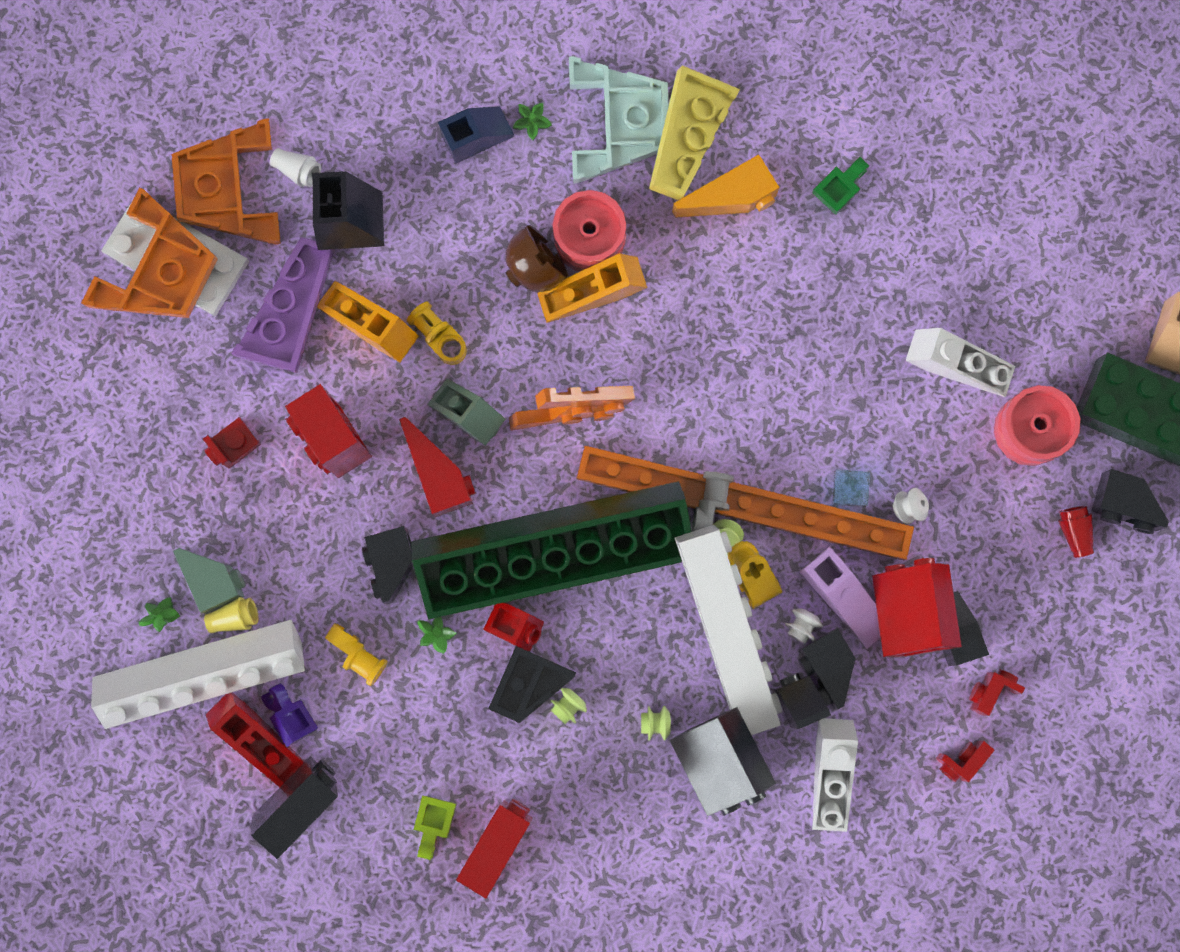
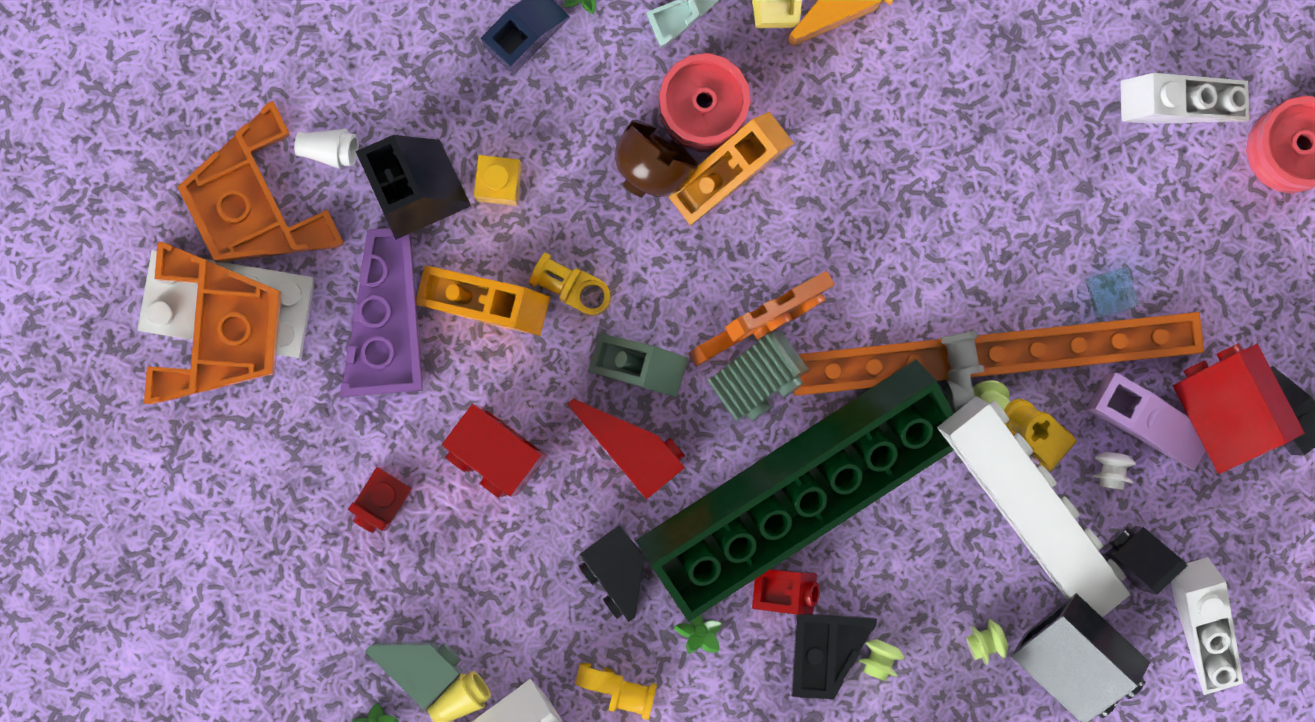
camera: 25 degrees left, 5 degrees up
black slope [798,628,856,710] -> none
white wheel [893,488,929,524] -> none
none -> yellow brick [474,155,522,206]
none -> sand green brick [708,331,809,422]

